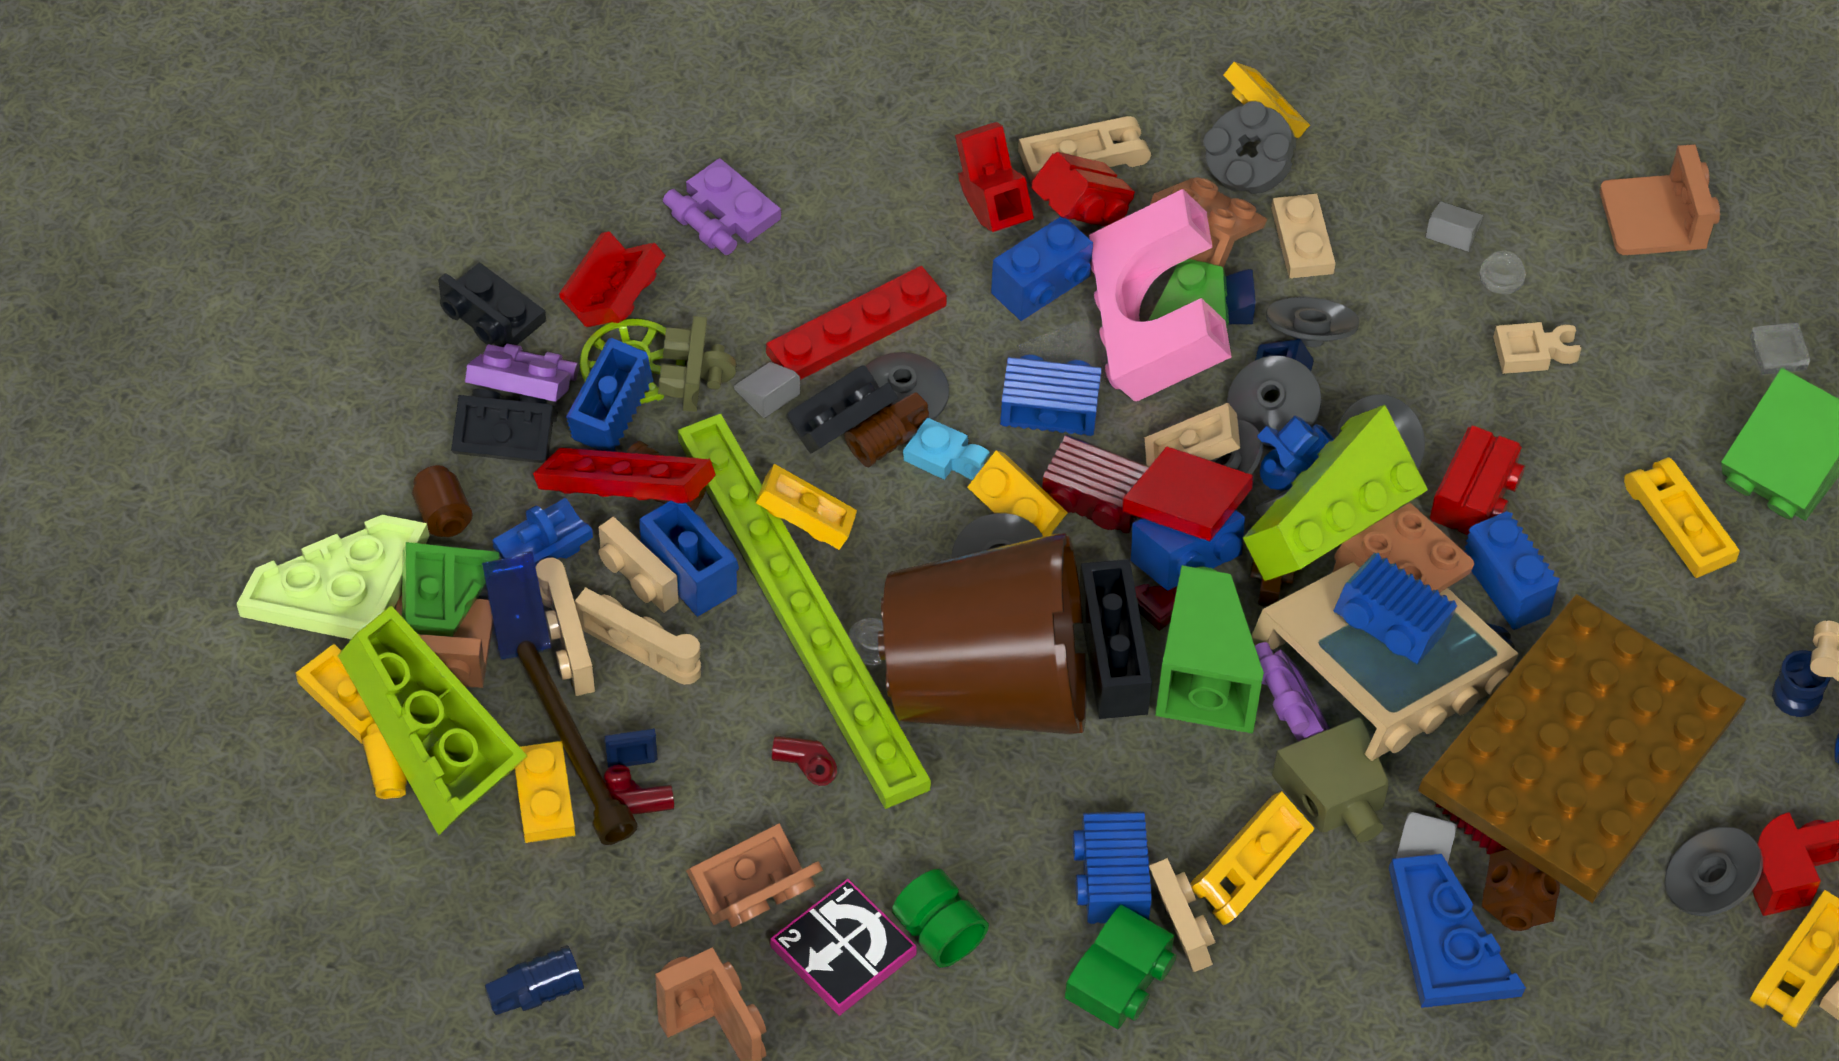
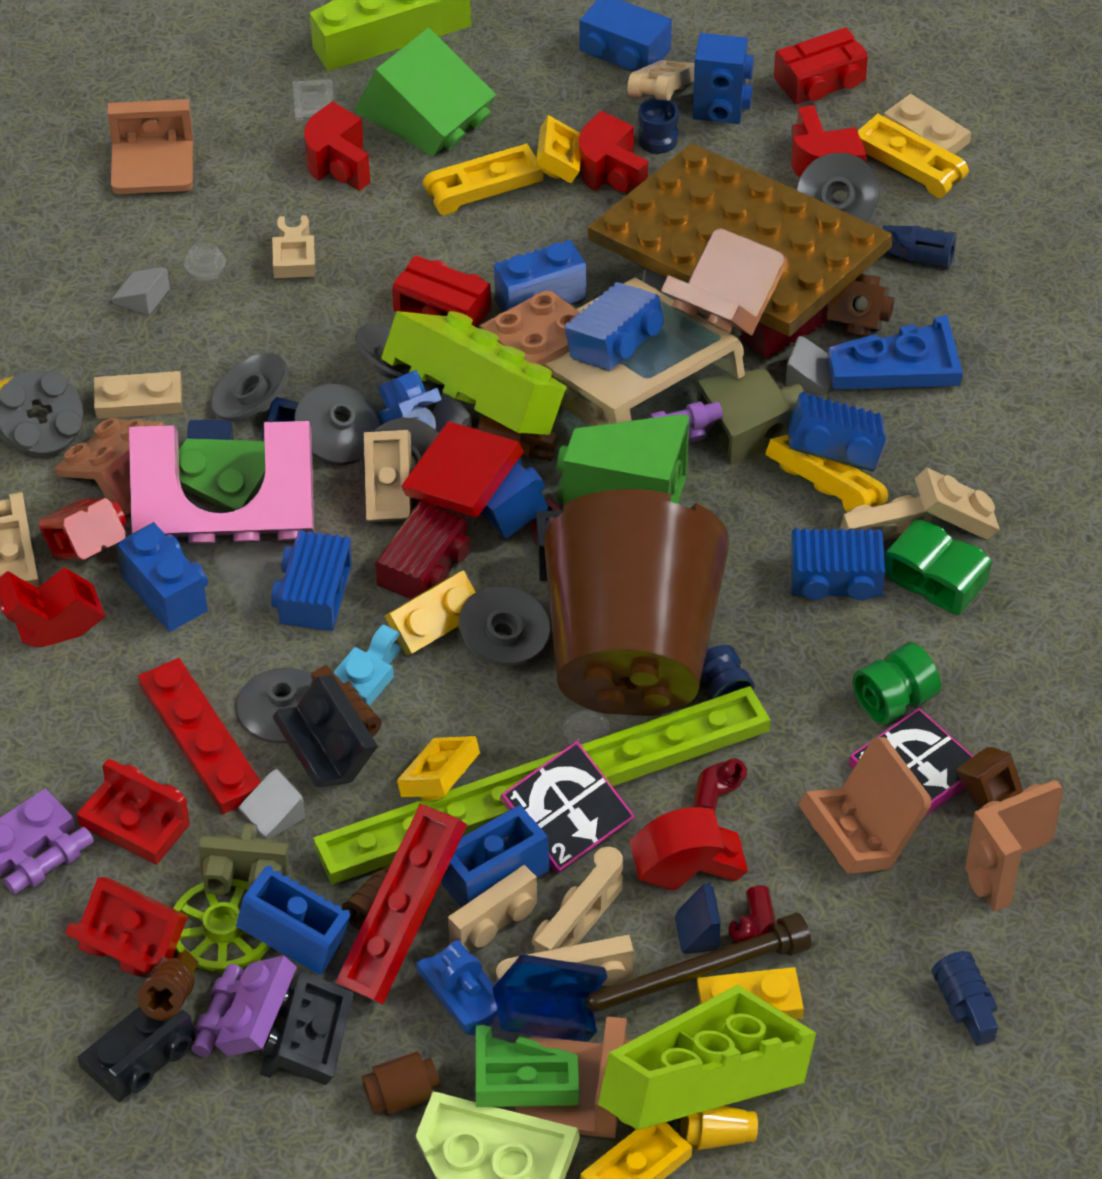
camera: 85 degrees left, 5 degrees down
none -> red bracket [77,758,190,865]
none -> reddish brown hinge [138,949,199,1020]
none -> red brick [304,101,370,191]
none -> tile [500,741,635,875]
none -> yellow plate [536,115,581,183]
none -> red brick [579,111,649,194]
none -> red brick [629,807,748,891]
none -> bracket [661,228,787,336]
none -> dark blue wheel [700,645,755,700]
none -> blue brick [787,391,886,472]
none -> dark blue hinge [882,225,957,269]
none -> tan plate [915,468,1000,539]
none -> reddish brown slope [956,747,1023,808]

